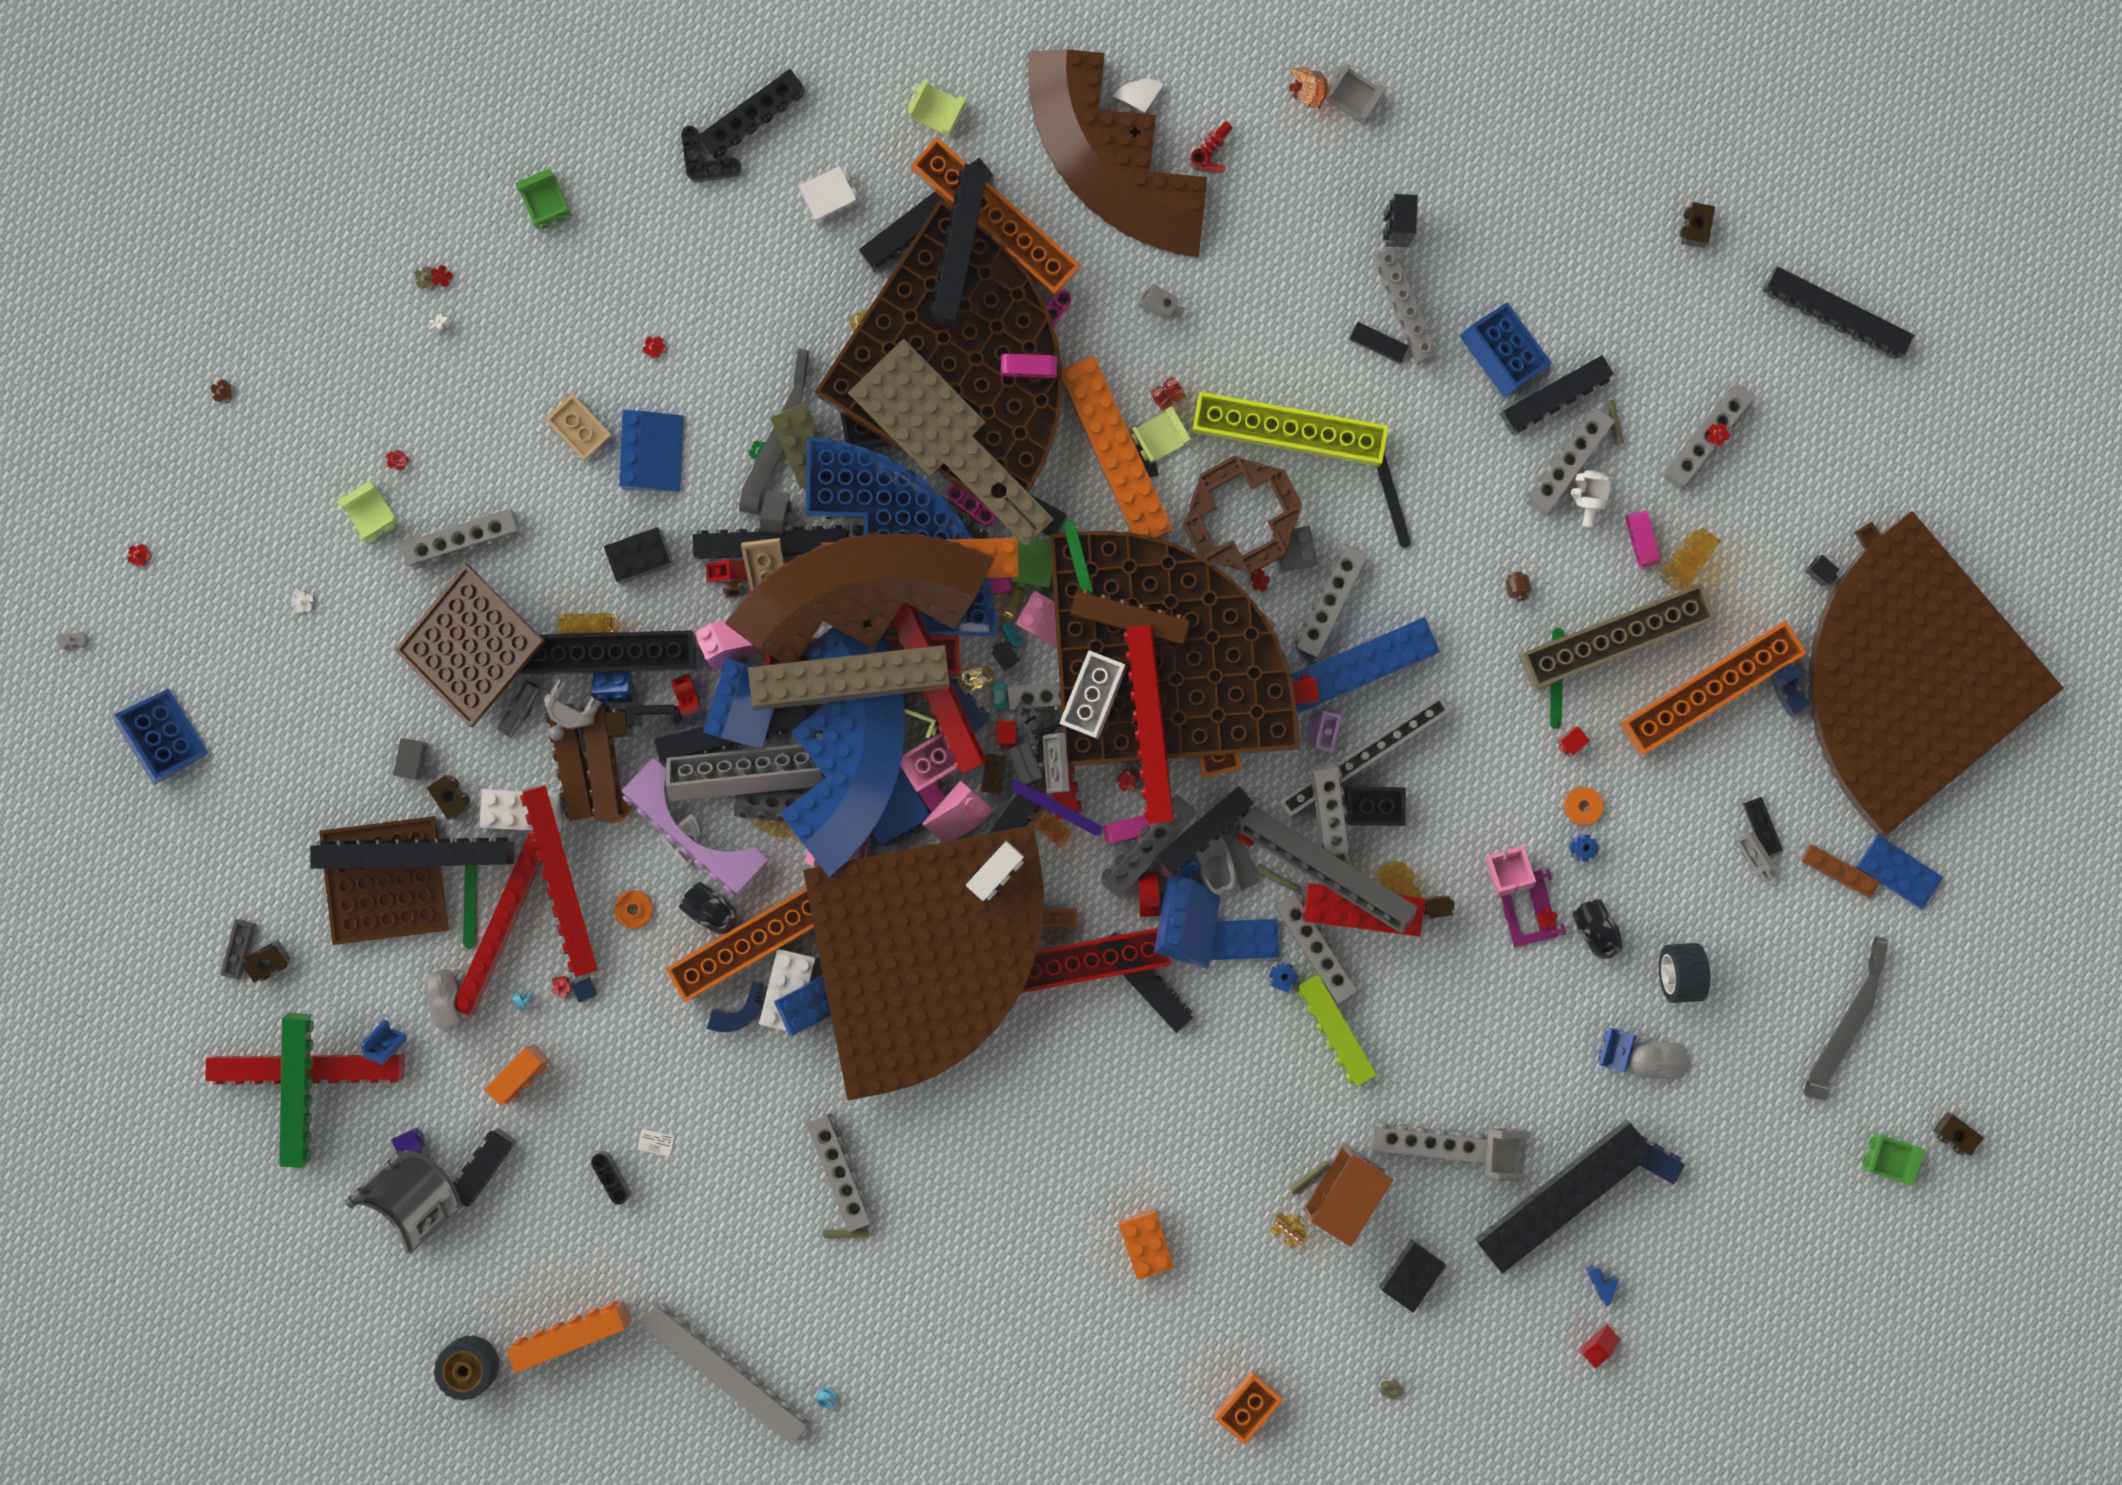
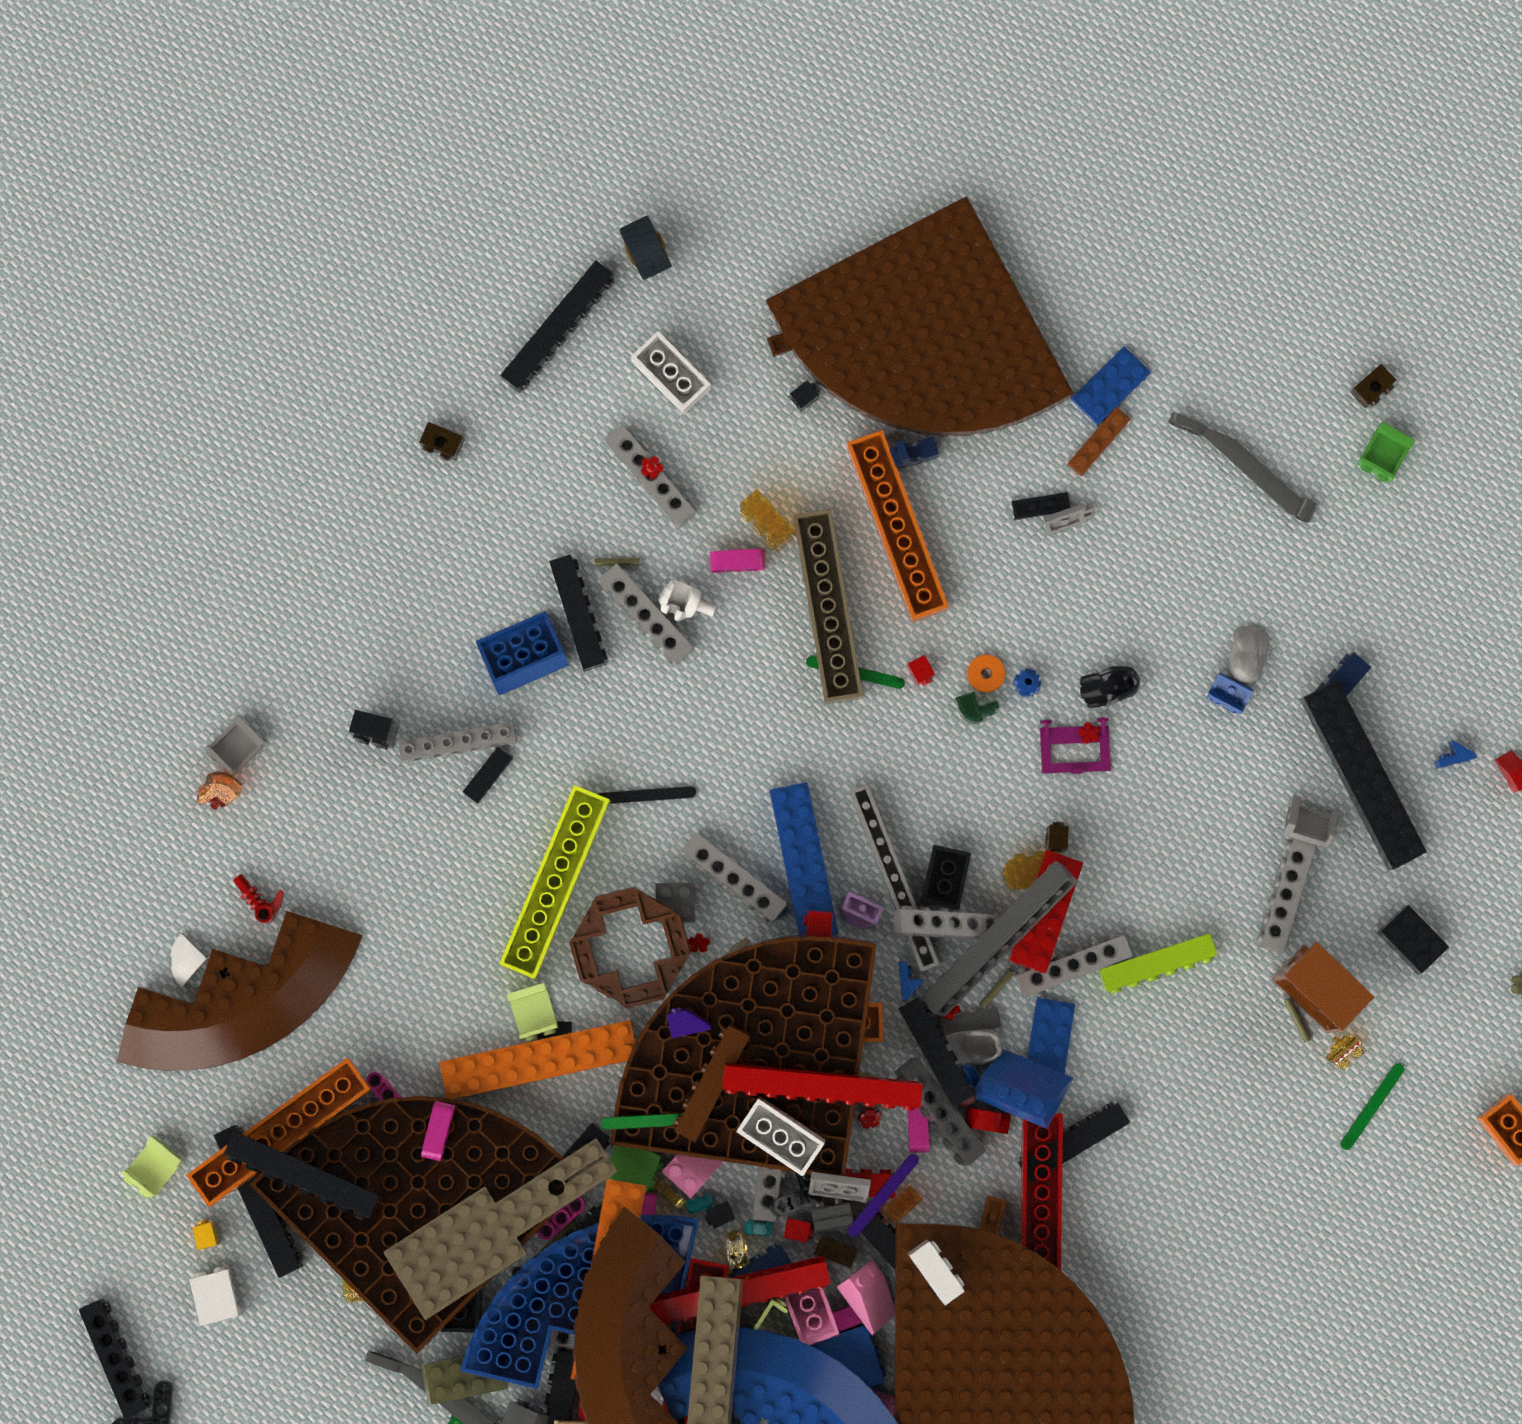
camera: 80 degrees left, 5 degrees down
orange brick [1118,1209,1174,1280] -> none
light grey torso [1138,284,1185,319] -> none
clear red wheel [1150,376,1186,412] -> none
blue brick [1269,962,1298,993] -> none
bright pink piece [1484,846,1536,898] -> none
reddish brown head [1505,572,1533,601] -> none
black wheel [1659,943,1711,1003] -> none
none -> yellow brick [192,1219,220,1250]
none -> black wheel [619,215,672,280]
none -> white brick [631,331,711,415]
none -> dark purple slope [667,1007,712,1038]
none -> blue slope [898,961,924,1001]
none -> clear green brick [955,692,999,724]
none -> green piece [1340,1064,1404,1150]

